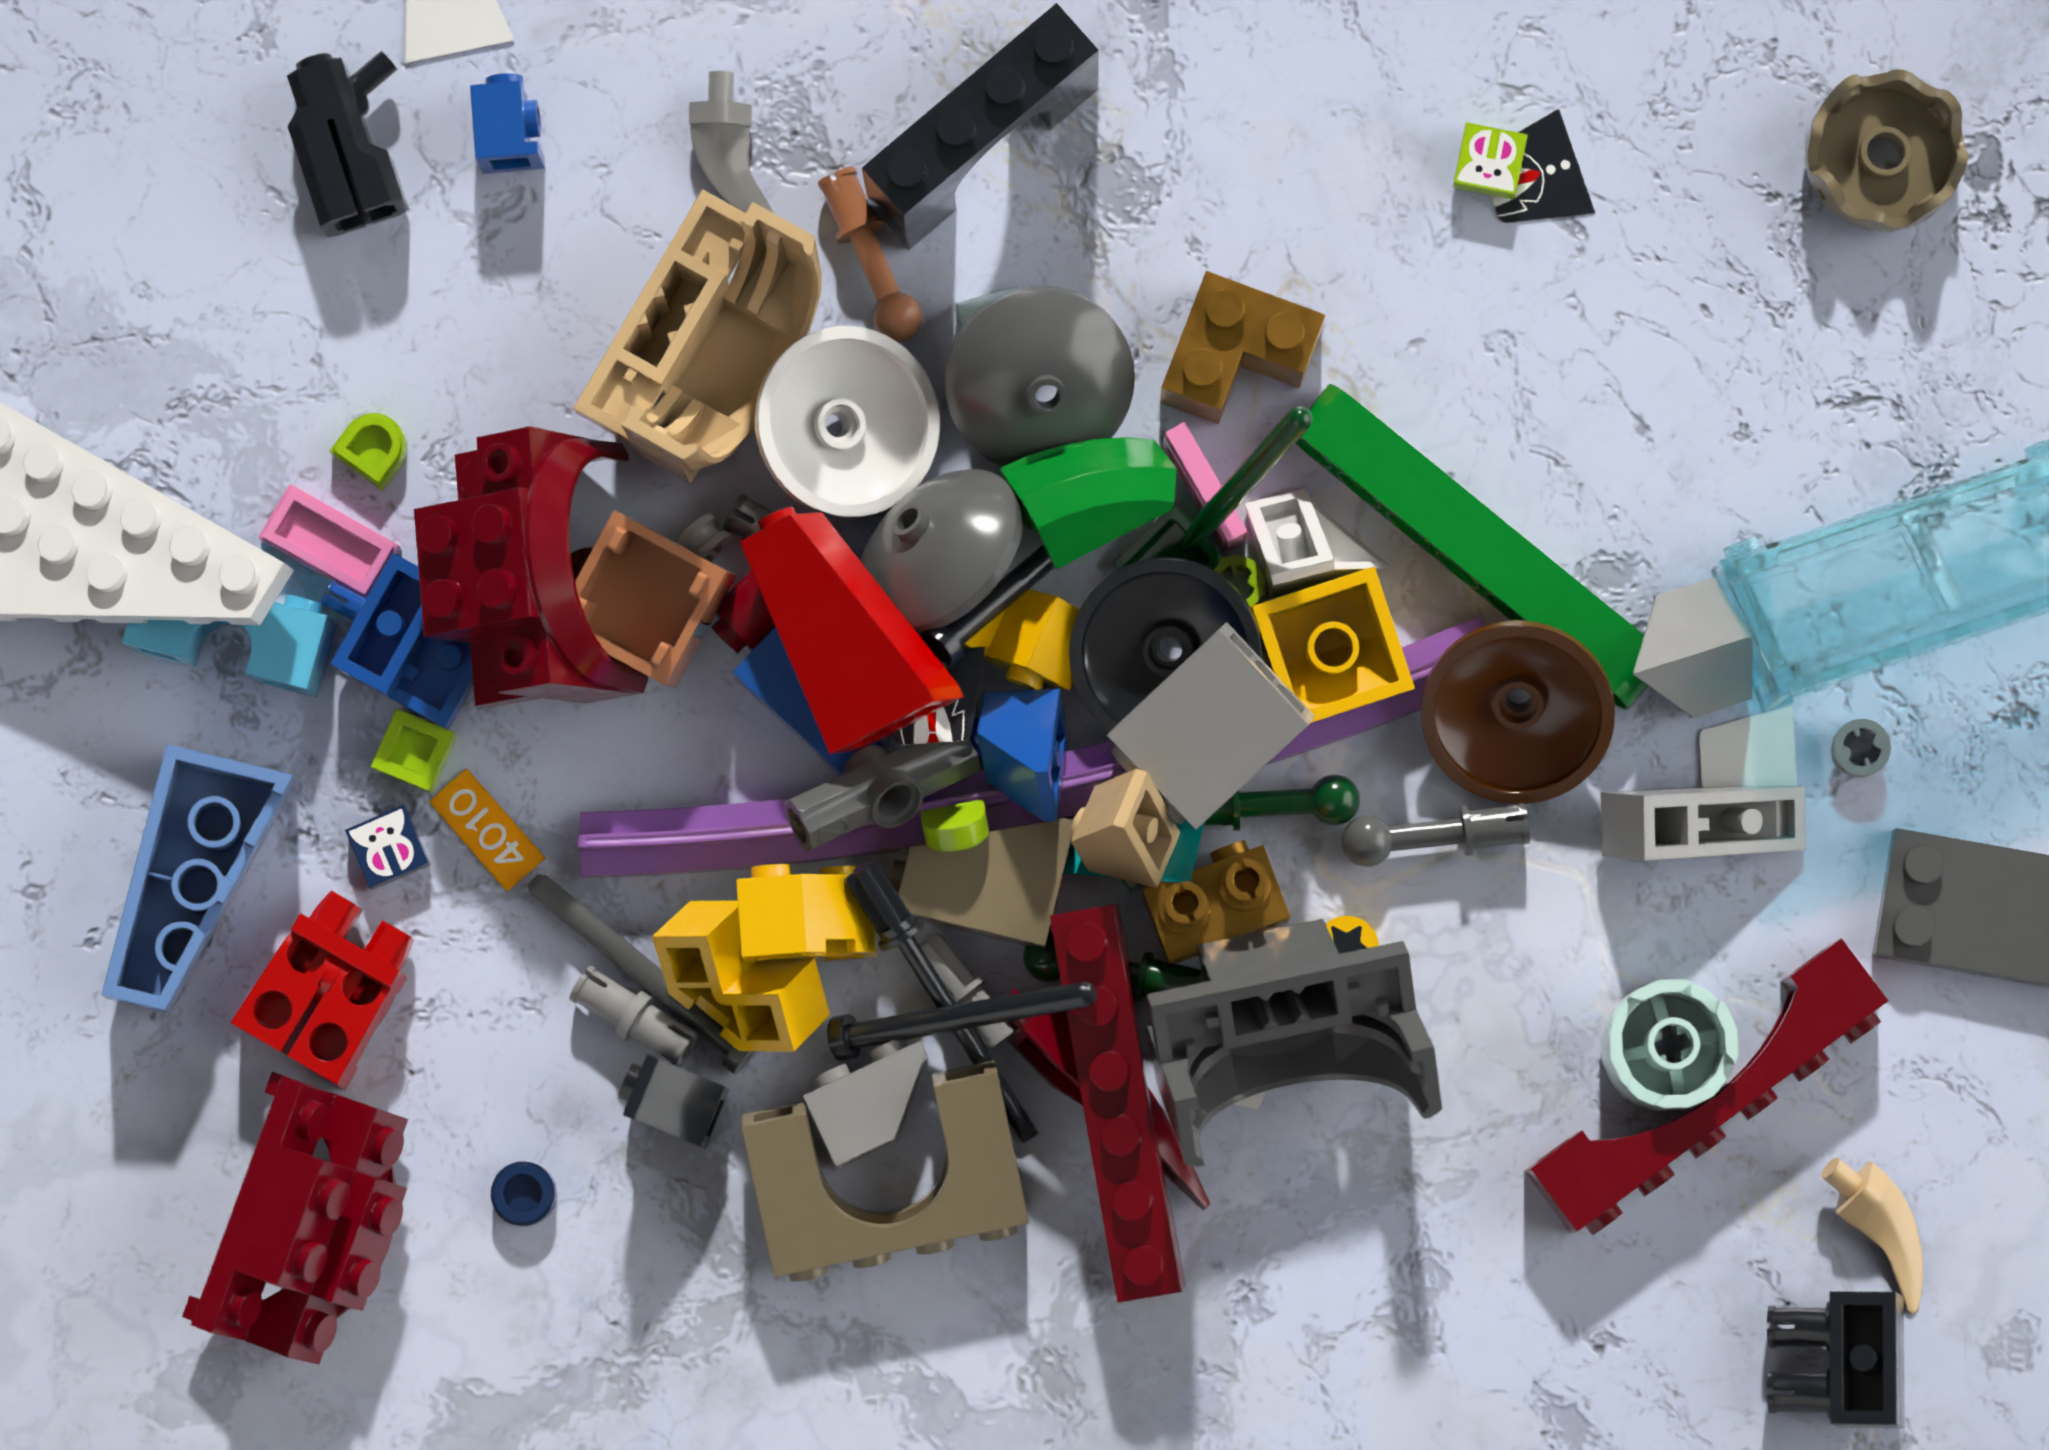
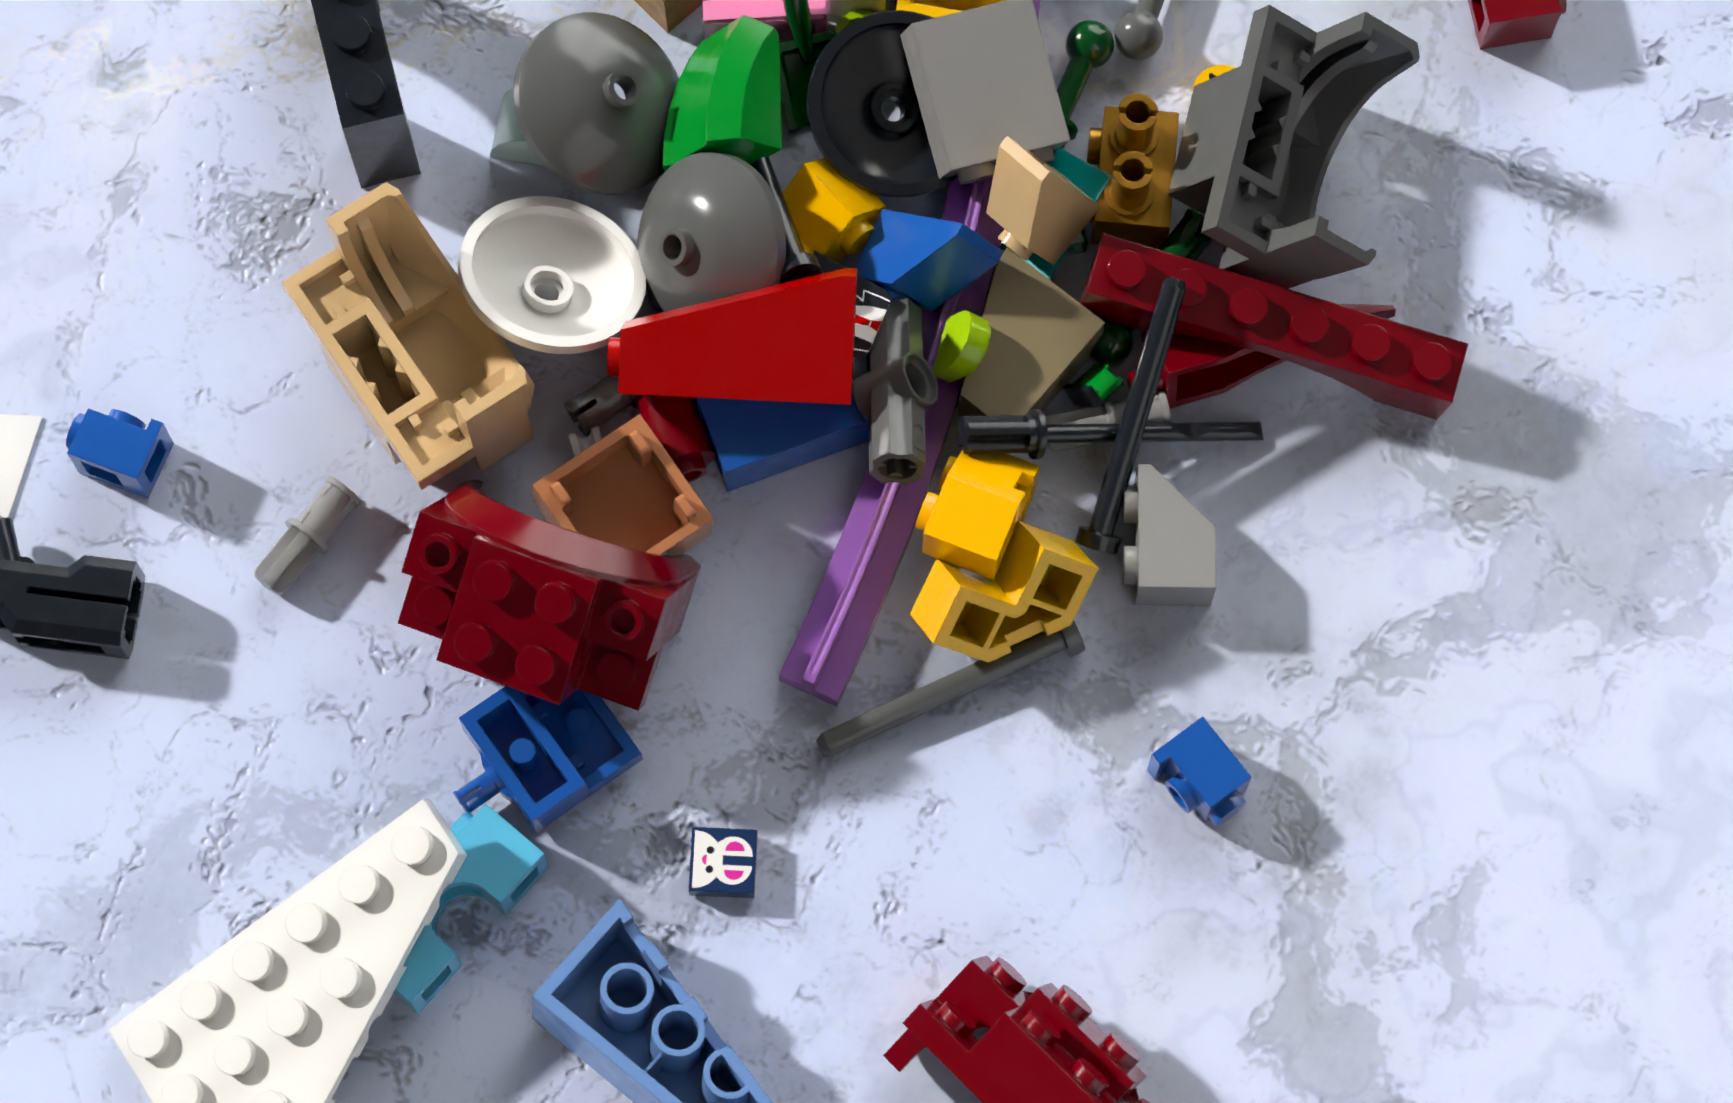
camera: 70 degrees left, 10 degrees down
red hips [230,890,414,1090] -> none
bright pink tile [258,484,402,598] -> none
lime tile [329,413,408,491] -> none
lime tile [371,708,457,794] -> none
light orange sticker [429,768,546,892] -> none
dark blue tile [491,1161,557,1226] -> none
light grey pin [569,965,699,1067] -> none
black slope [618,1054,730,1149] -> none
light grey bar [689,71,774,213] -> none
dark tan arch [741,1060,1029,1282] -> none
nougat pin [818,167,923,343] -> none
none -> light grey axle [254,477,361,595]
none -> green piece [1062,363,1125,407]
none -> blue brick [1147,716,1252,826]

